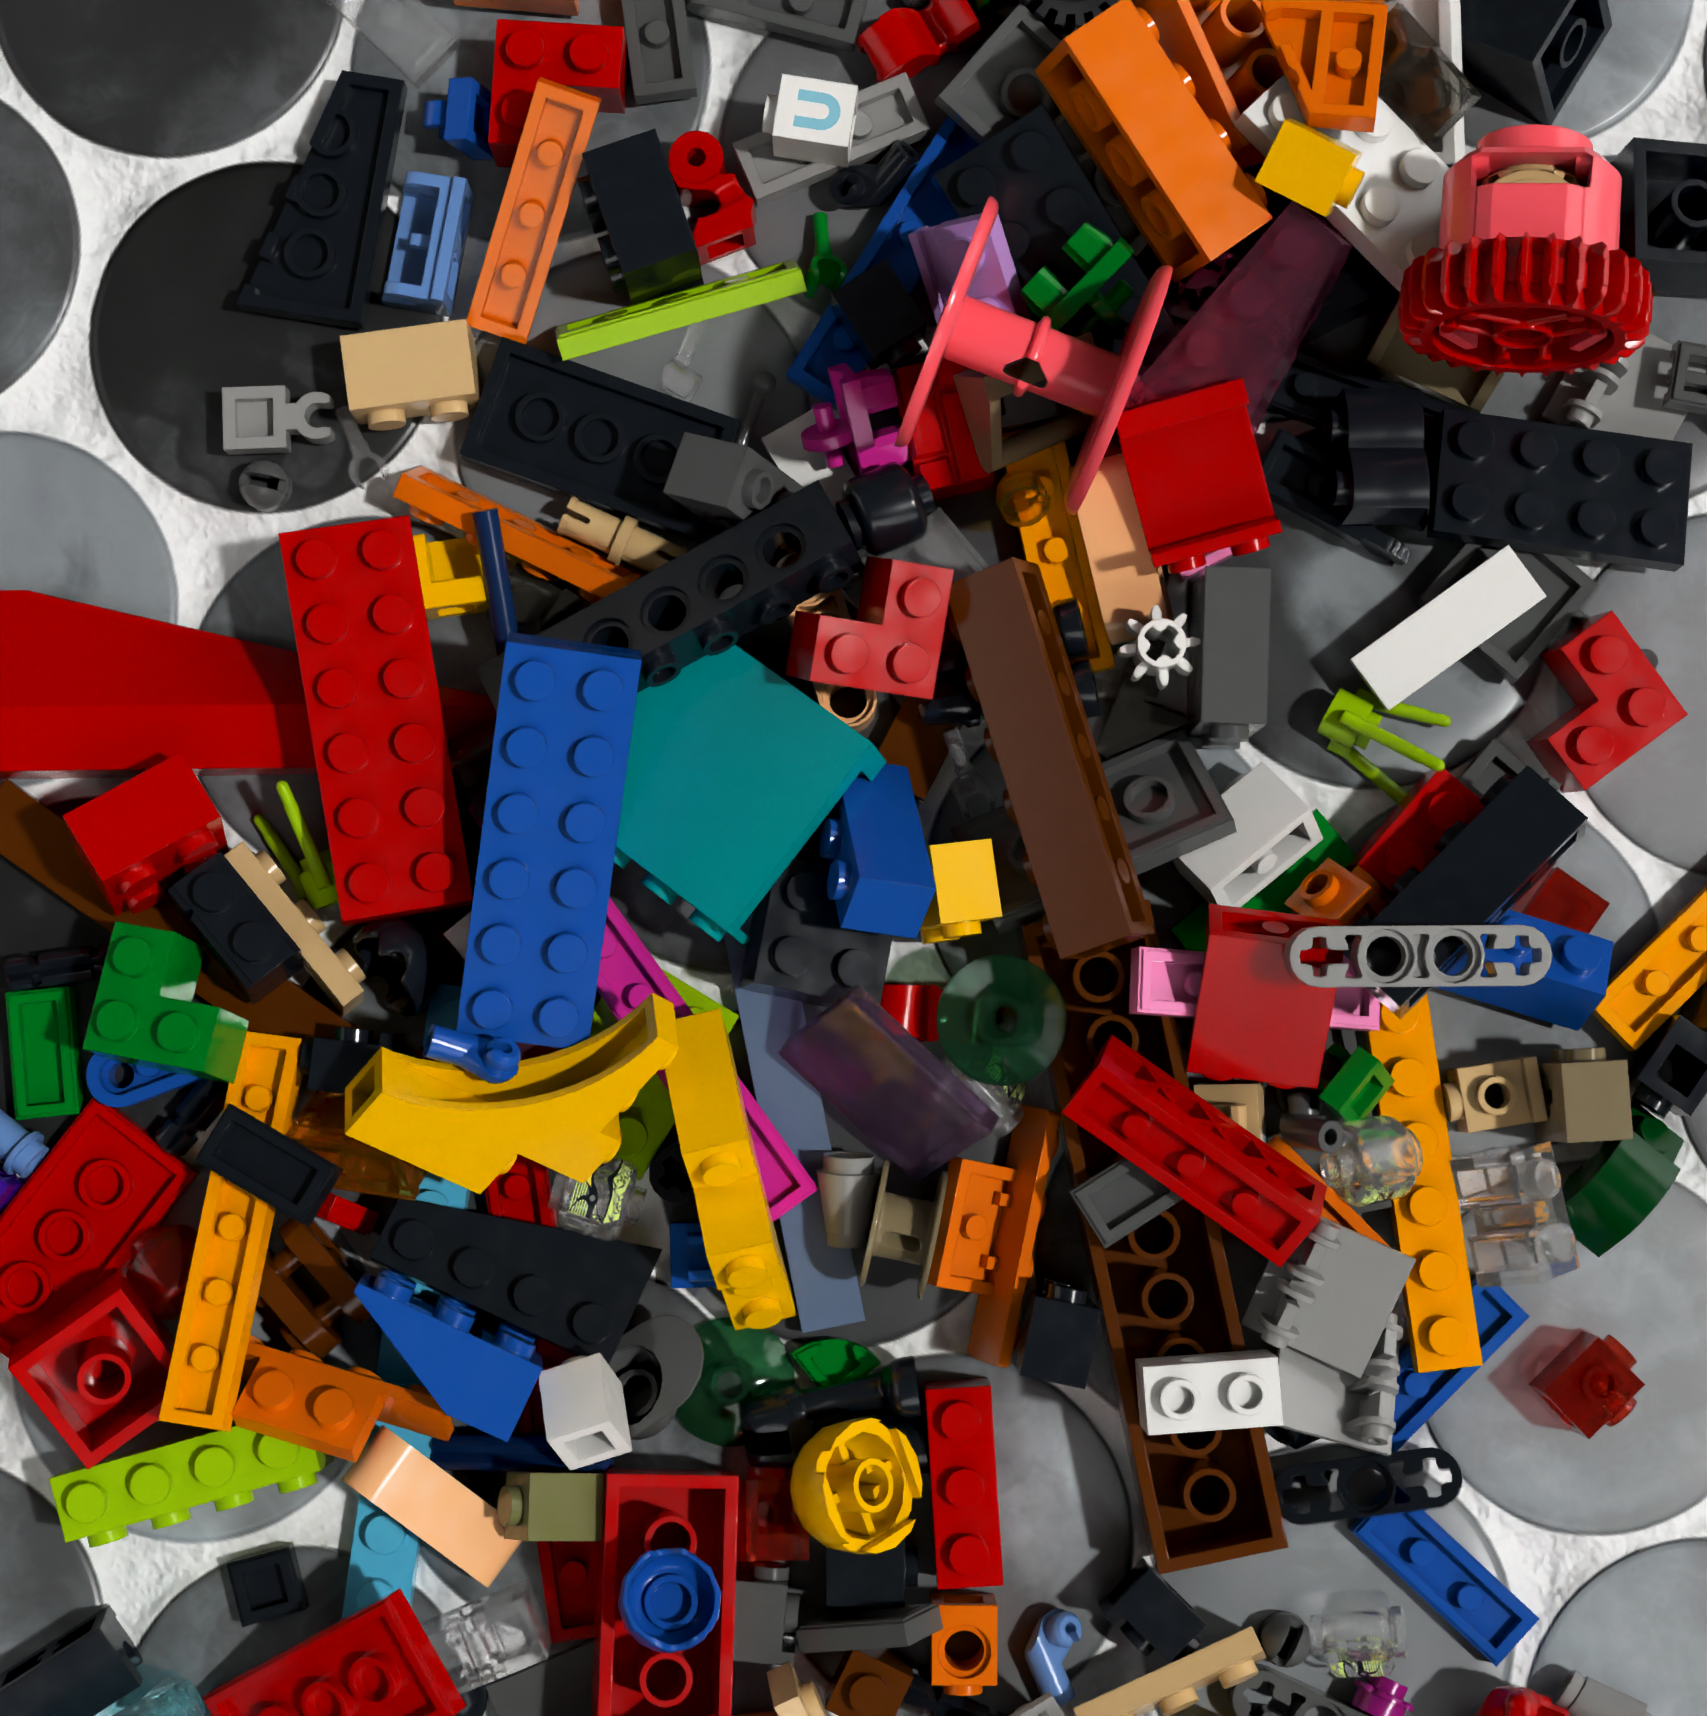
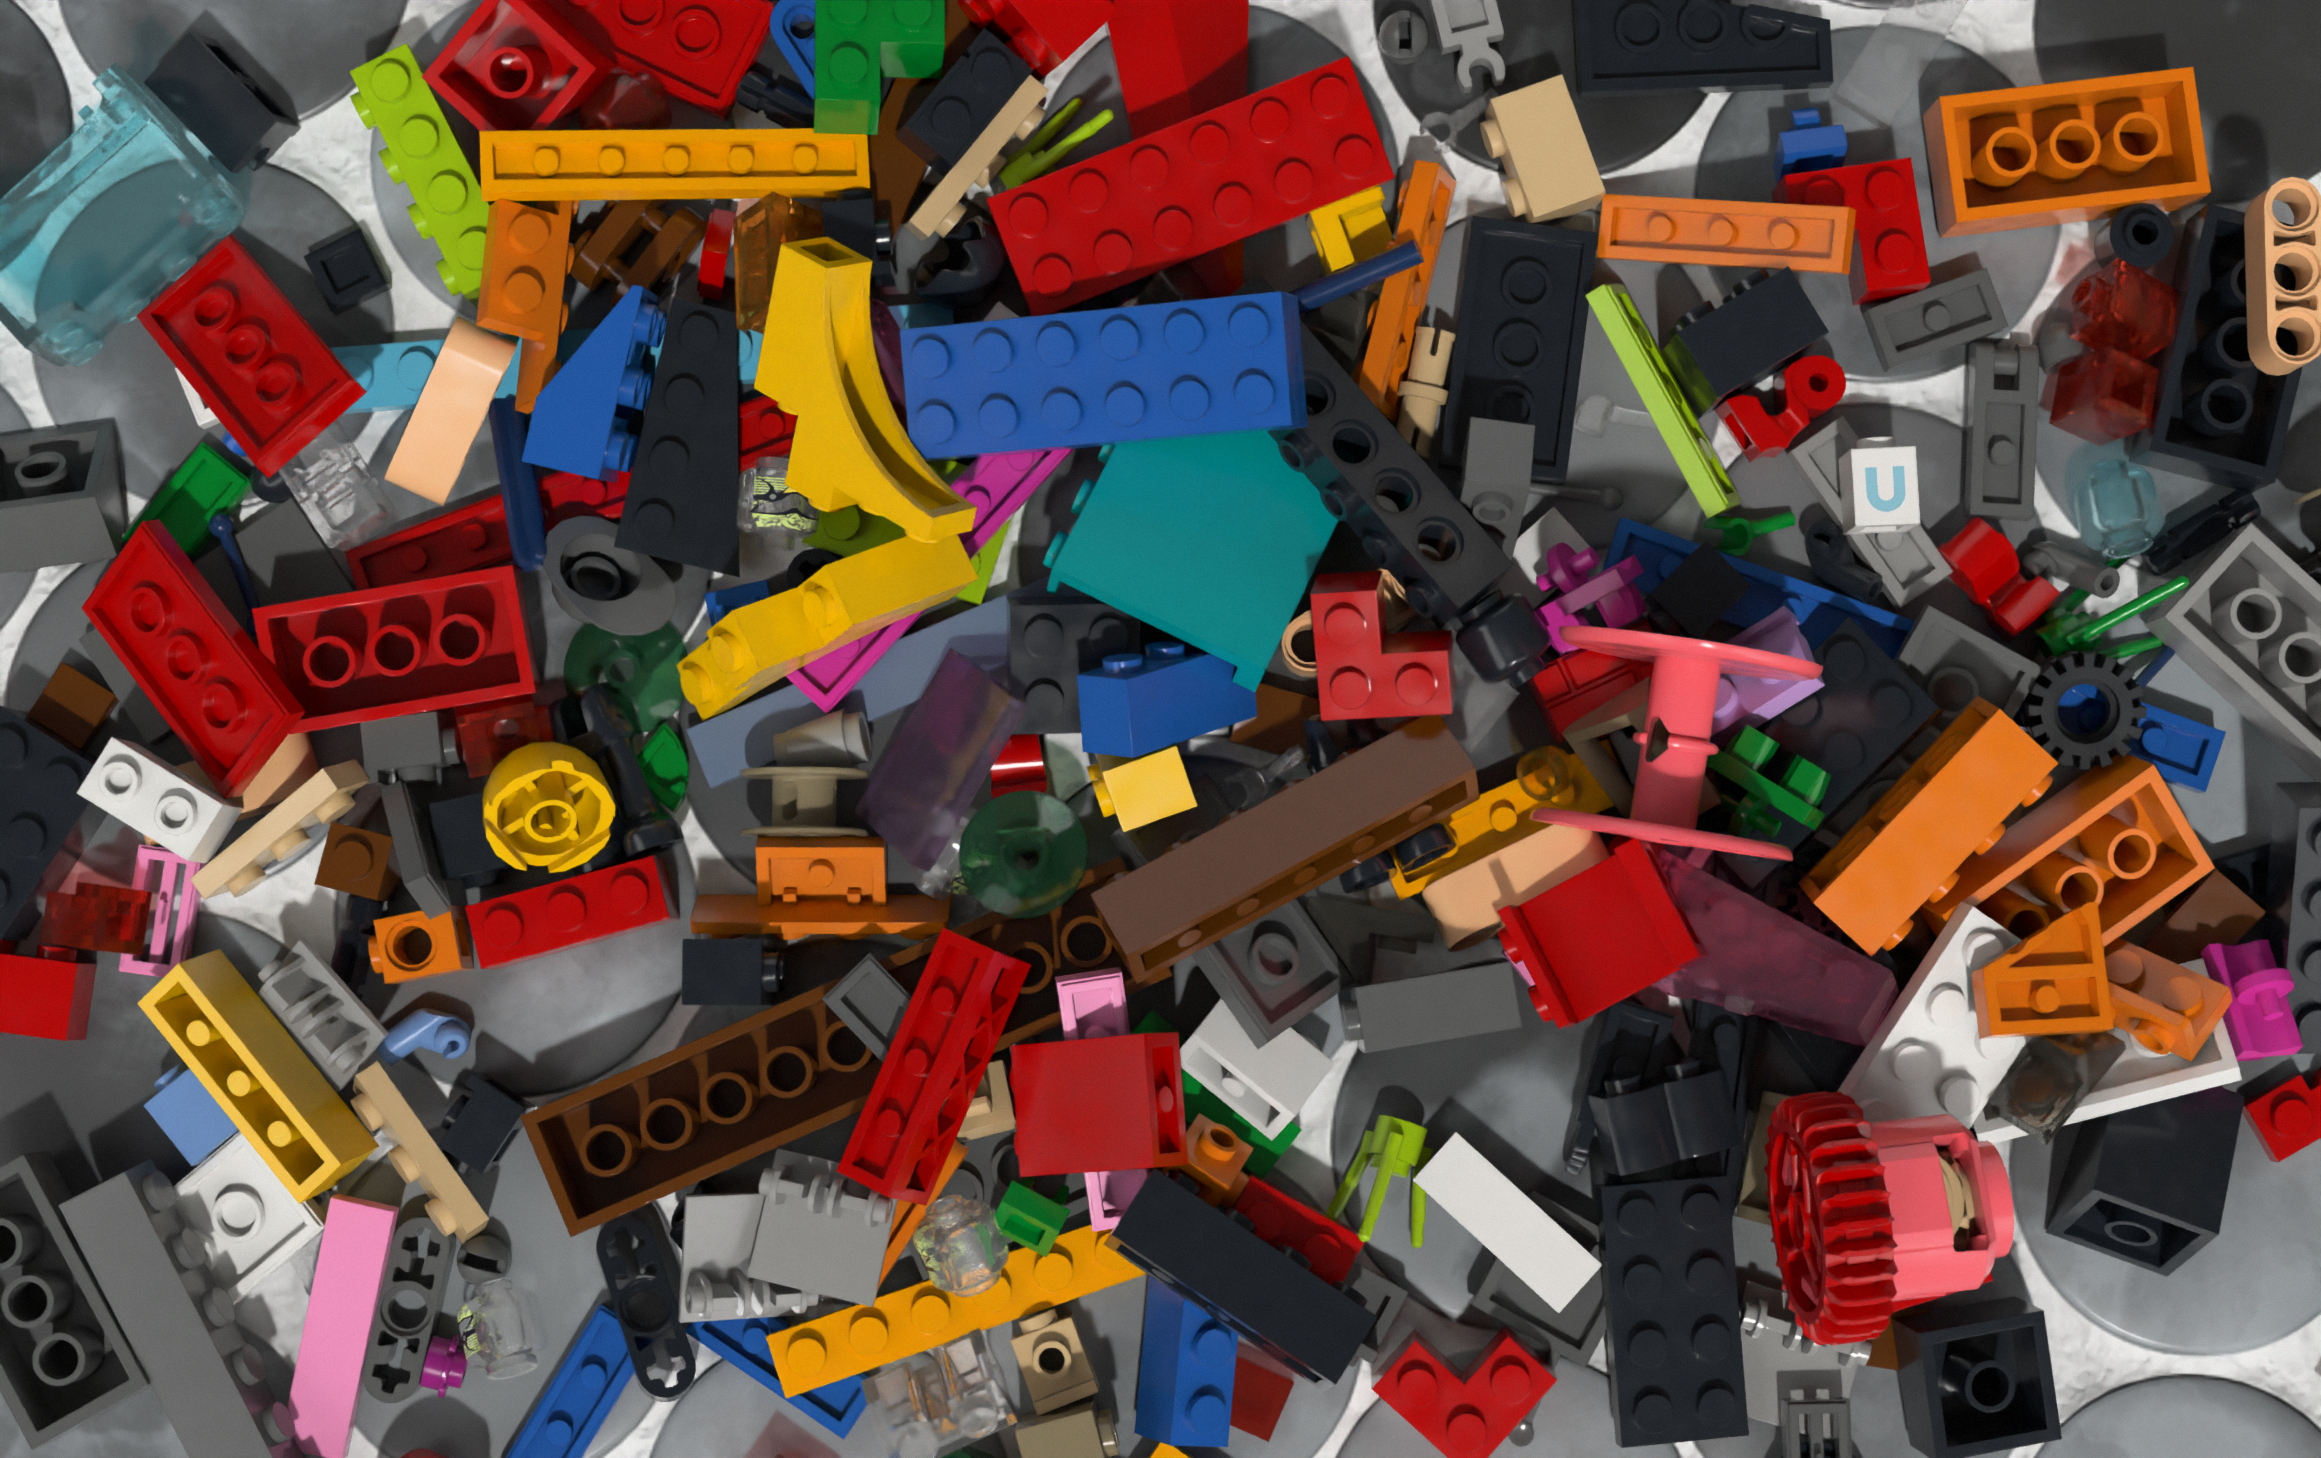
camera: 80 degrees right, 0 degrees up
black tile [195,1103,344,1227] -> none
medium blue hinge [382,171,475,317] -> none
blue arm [423,1024,521,1084] -> none
olive brick [497,1472,605,1541] -> none
white brick [538,1352,632,1471] -> none
blue hair [617,1547,721,1653] -> none
white gear [1117,605,1201,690] -> none
white brick [1135,1349,1284,1435] -> none
yellow brick [1255,118,1365,217] -> none
dark grey arm [1280,1090,1344,1154] -> none
light grey beam [1283,925,1552,988] -> none

